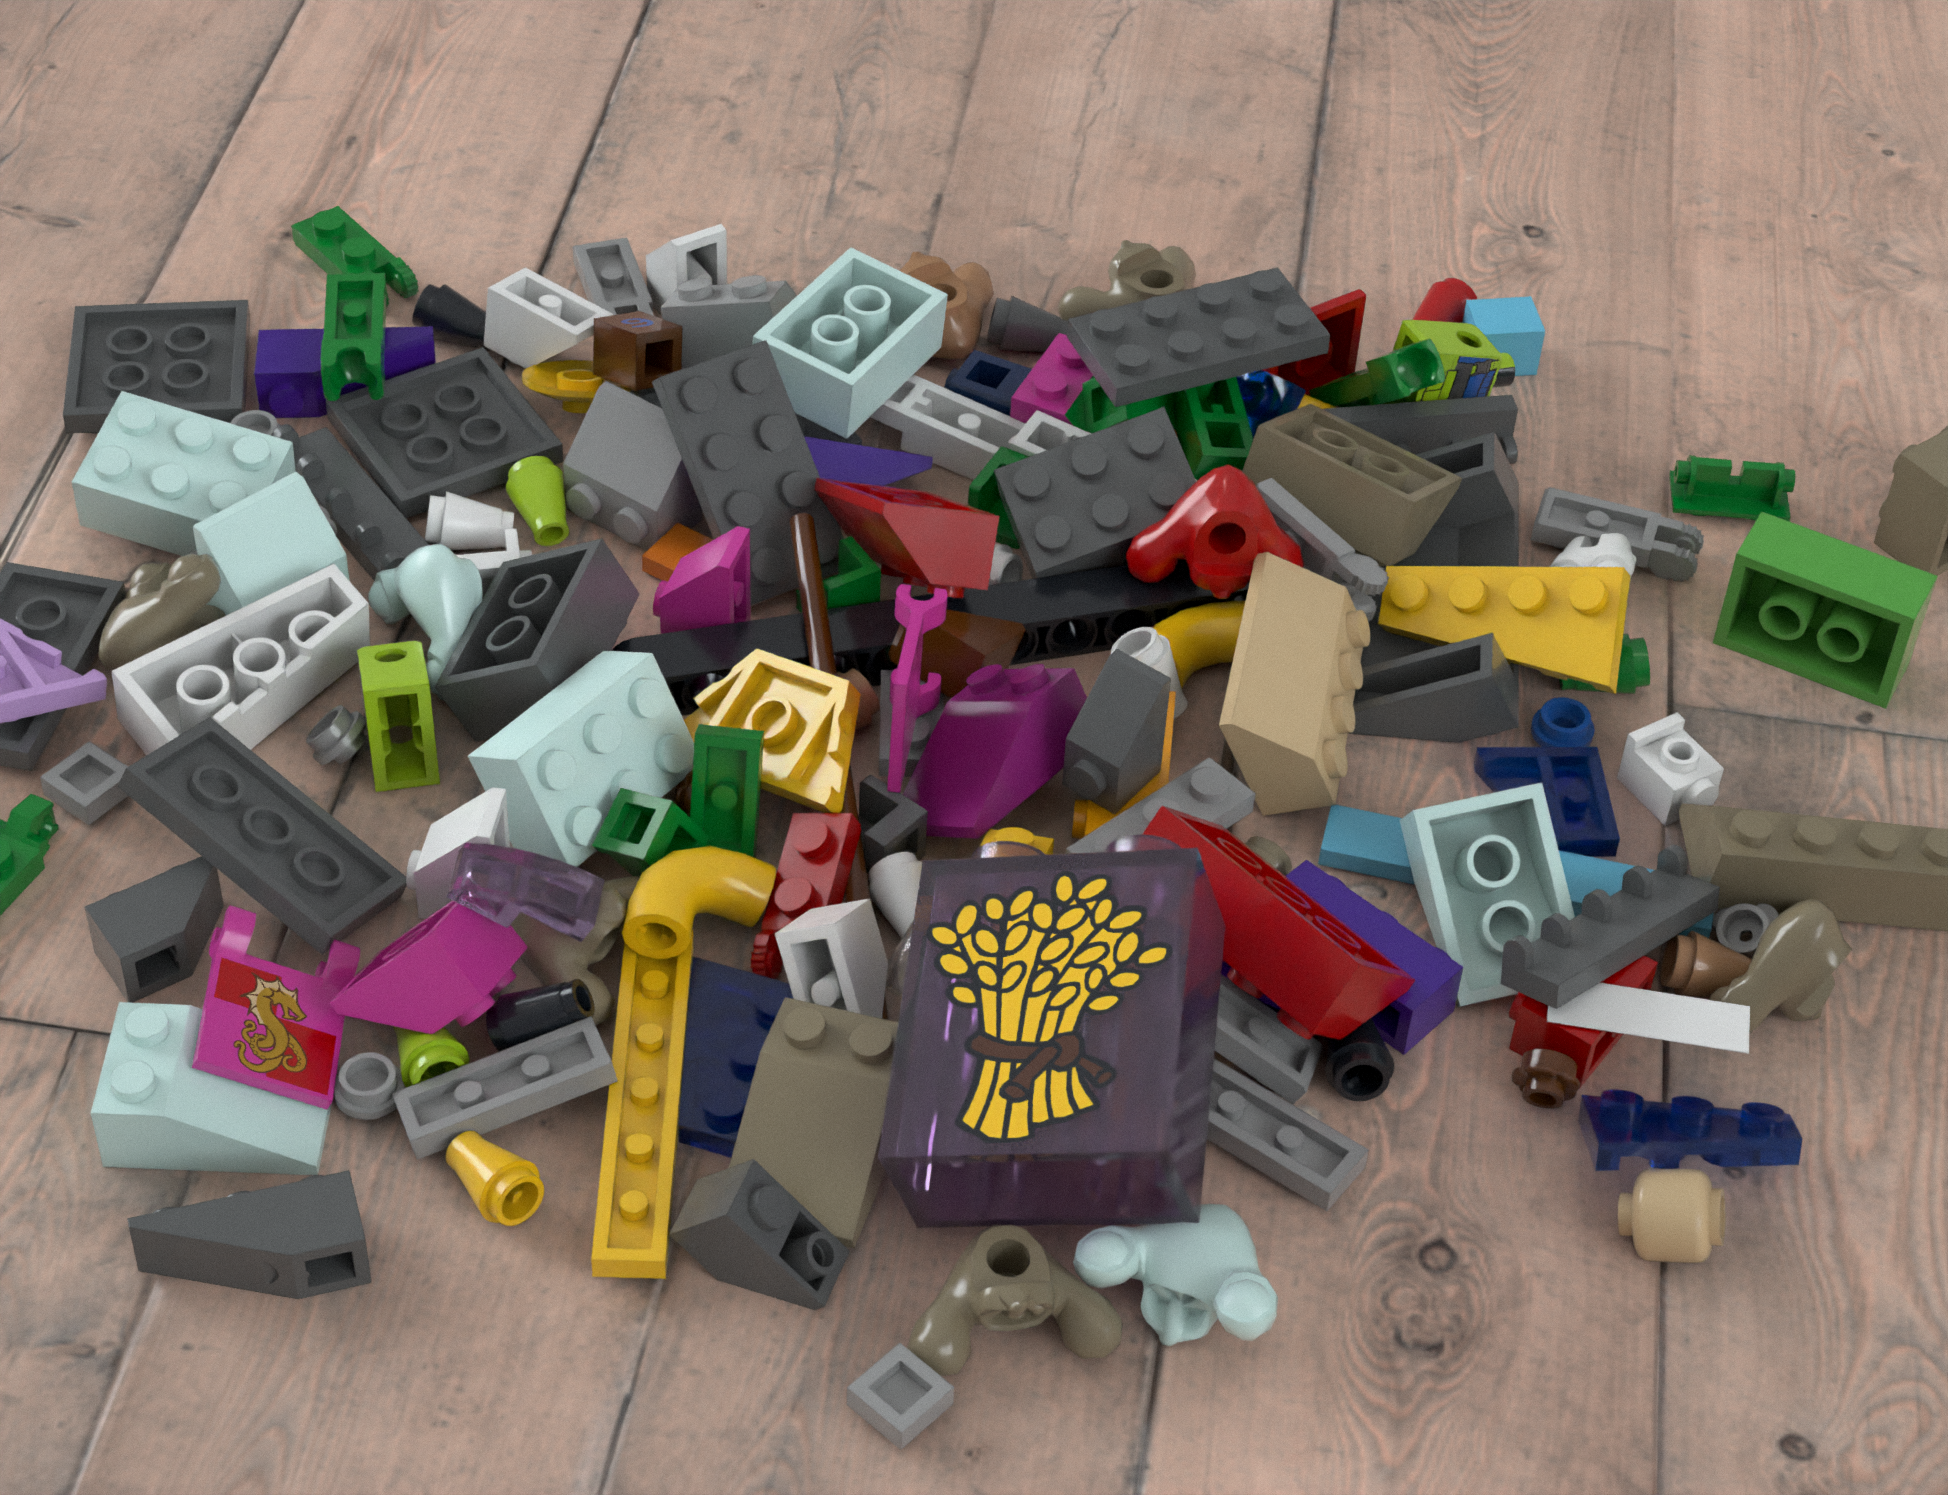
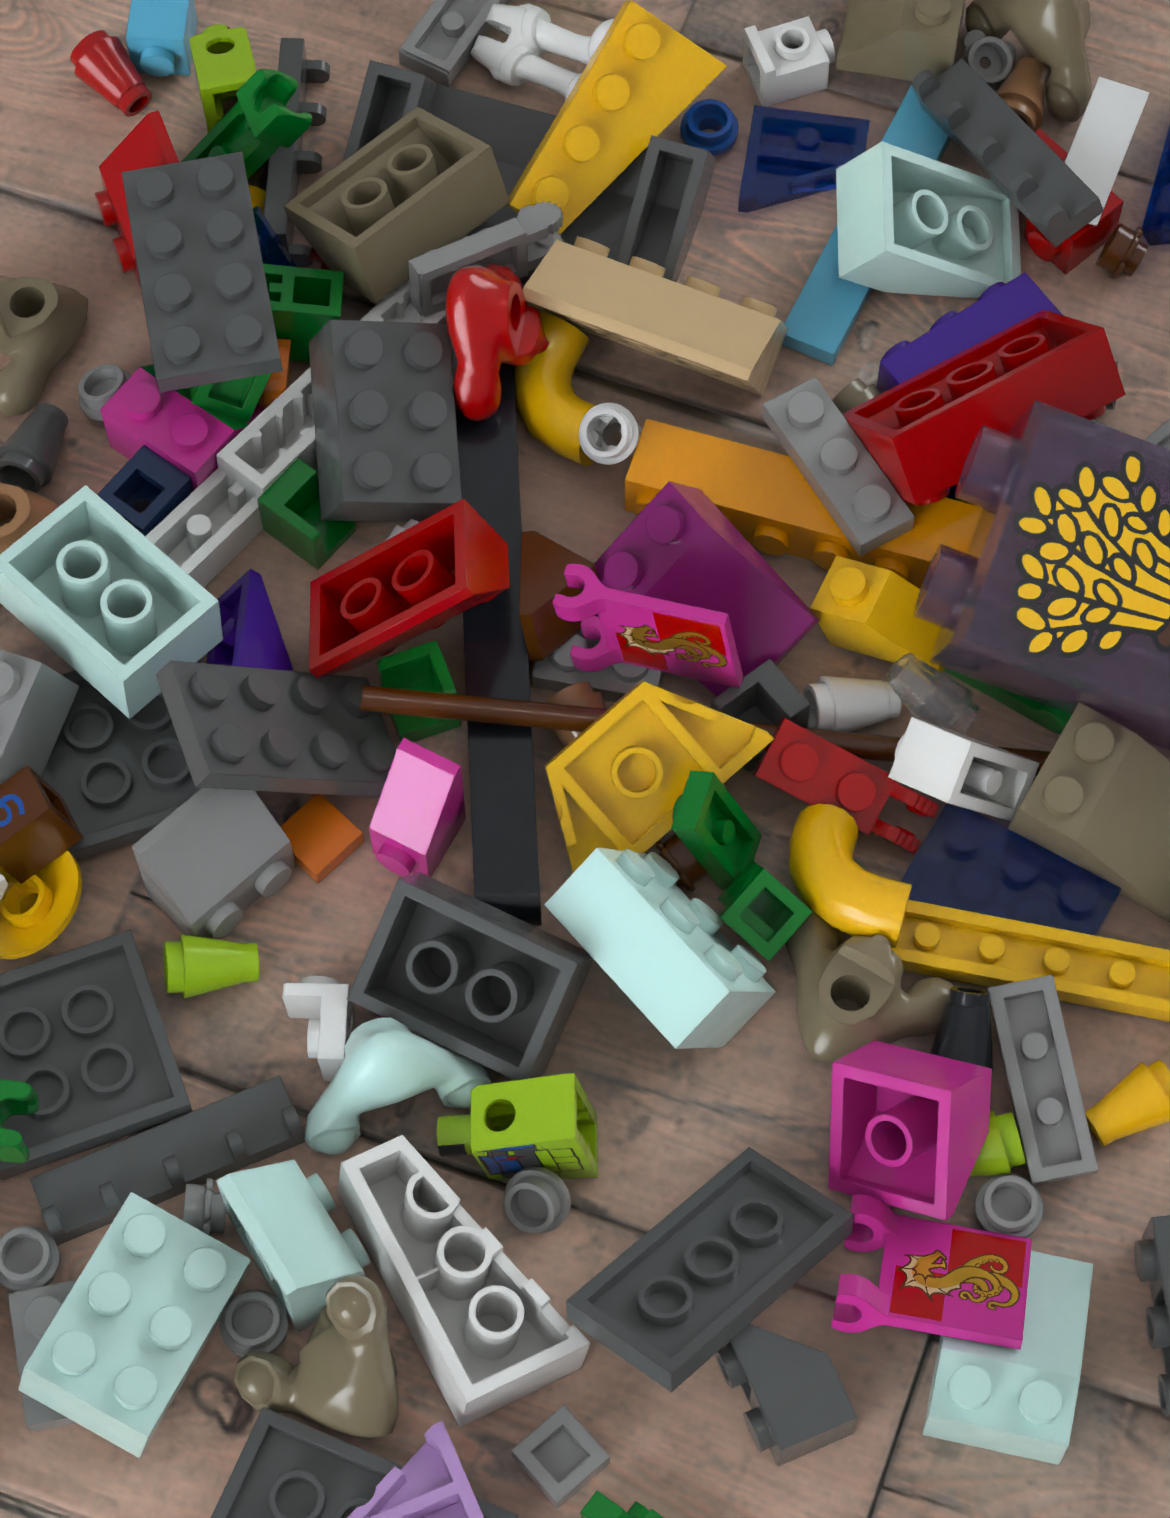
camera: 75 degrees left, 20 degrees up
white slope [406,787,513,919] -> none
white cone [425,491,514,550] -> none
clear purple slope [447,843,604,942] -> none
dark grey slope [1062,649,1171,814] -> none

